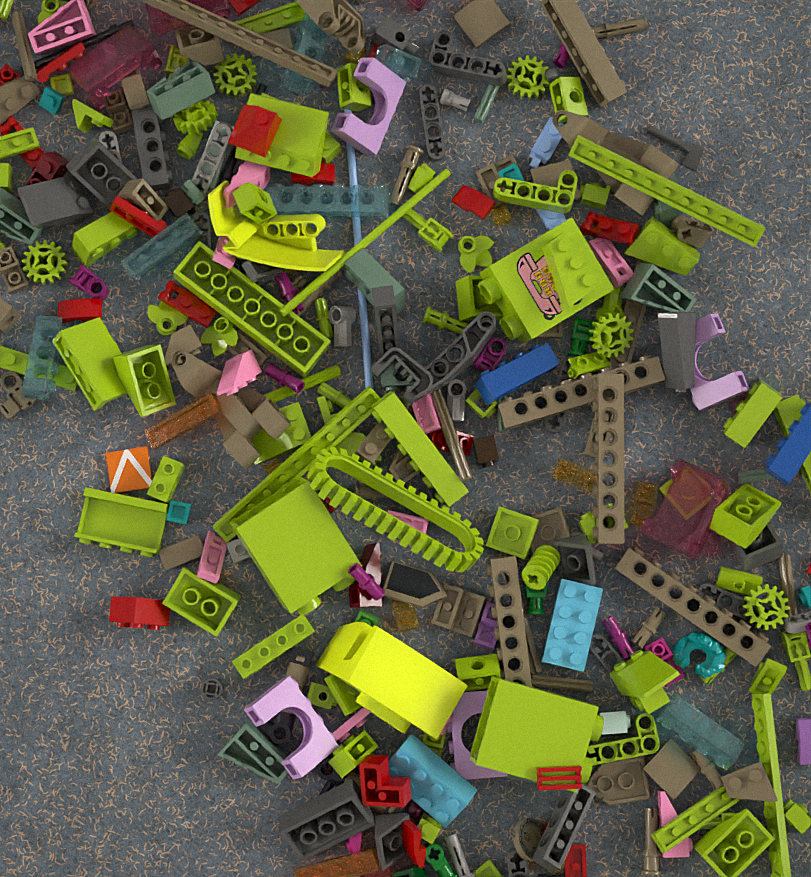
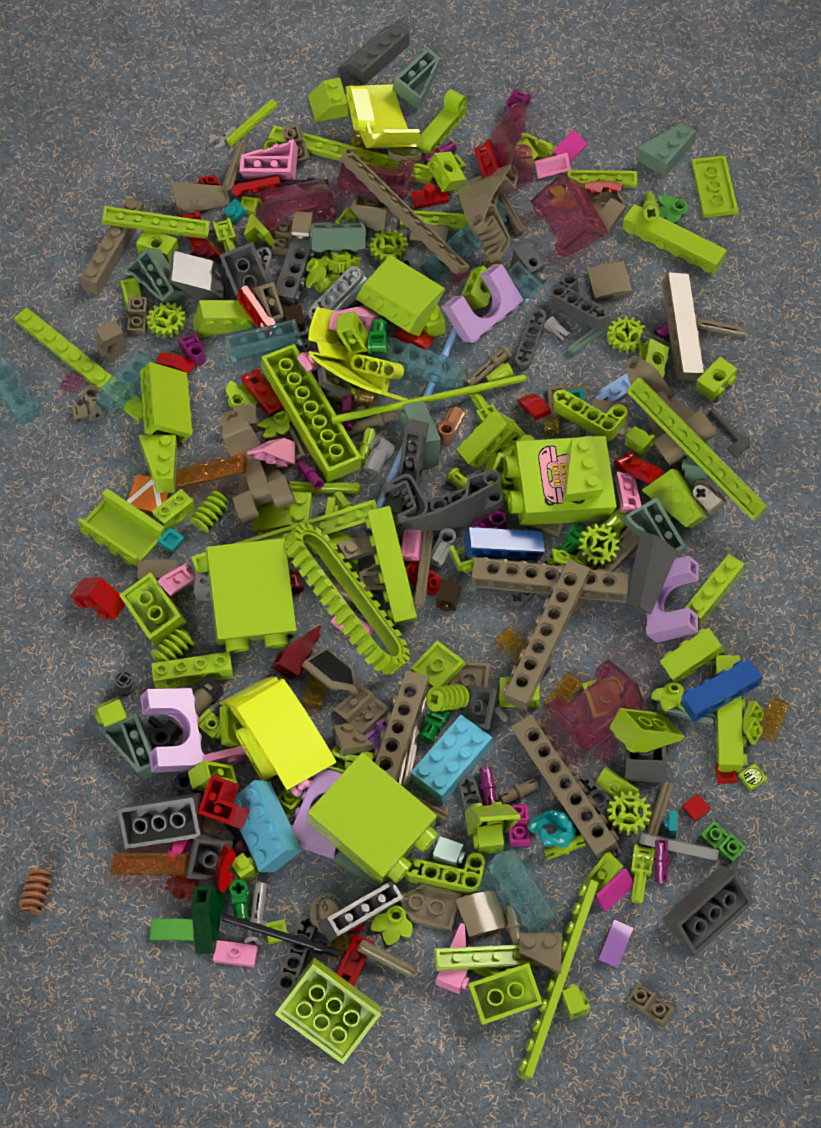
camera: 30 degrees right, 20 degrees down
lime slope [113,345,176,417] -> none
sand green pin [180,179,206,206] -> none
red slope [228,105,282,158] -> none
magenta pin [348,563,385,601] -> none
red tile [537,765,582,791] -> none
dark tan pin [641,808,661,875] -> none
none -> lime brick [93,697,127,727]
none -> lime wedge [139,435,178,493]
none -> lime piece [151,628,195,662]
none -> lime piece [189,491,228,533]
none -> lime connector [212,218,236,252]
none -> lime plate [306,256,329,288]
none -> dark tan wing [332,723,373,756]
none -> dark tan axle [357,940,416,978]
none -> green connector [368,319,388,354]
none -> lime plate [371,906,413,946]
none -> nougat piece [438,407,465,445]
none -> lime wedge [456,410,525,469]
none -> dark pink slope [595,869,633,912]
none -> lime plate [651,682,686,712]
none -> lime brick [685,554,745,629]
none -> lime brick [696,357,737,401]

